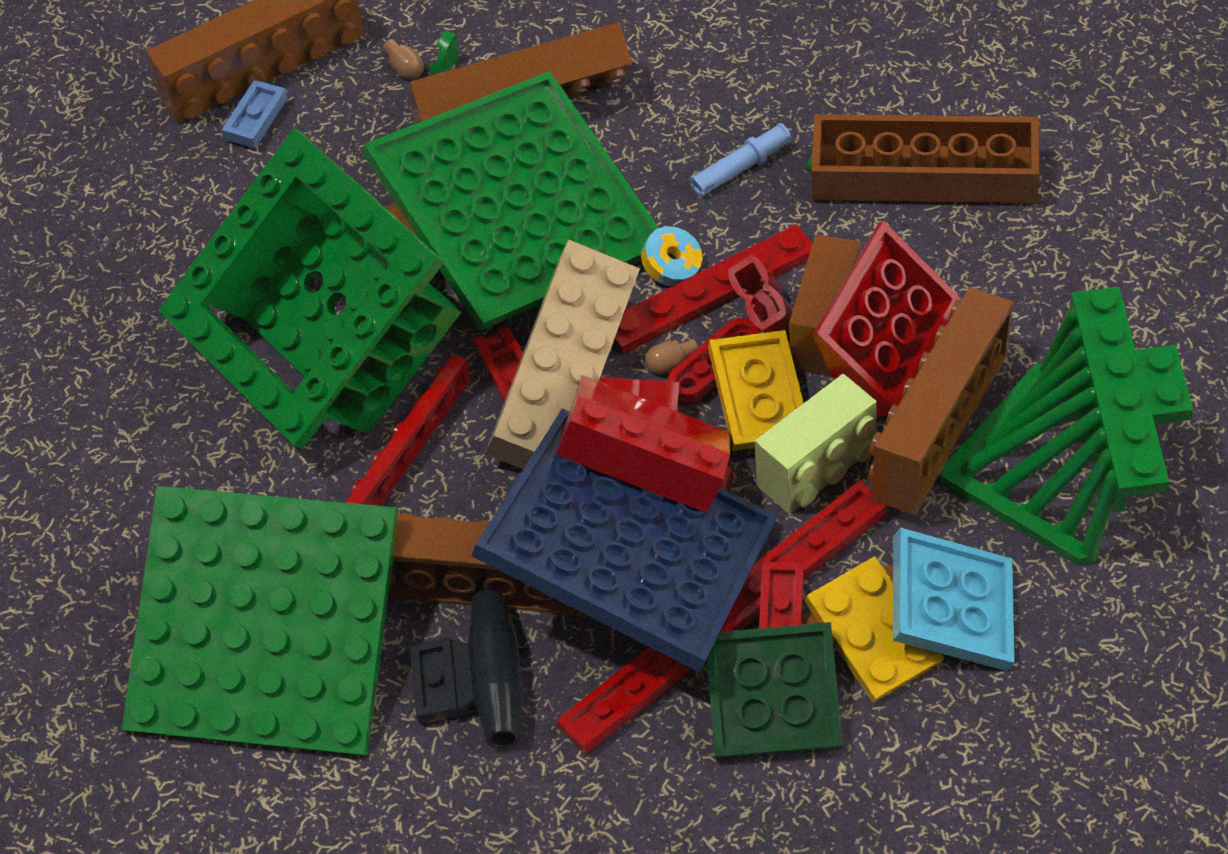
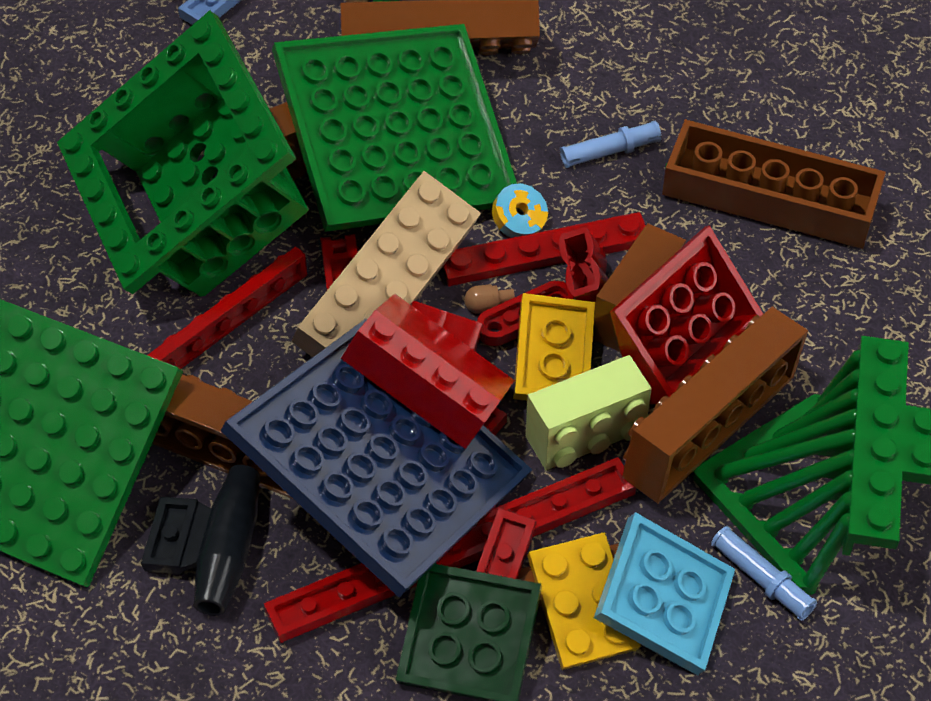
camera: 10 degrees right, 0 degrees up
none -> light blue pin [711,526,817,621]

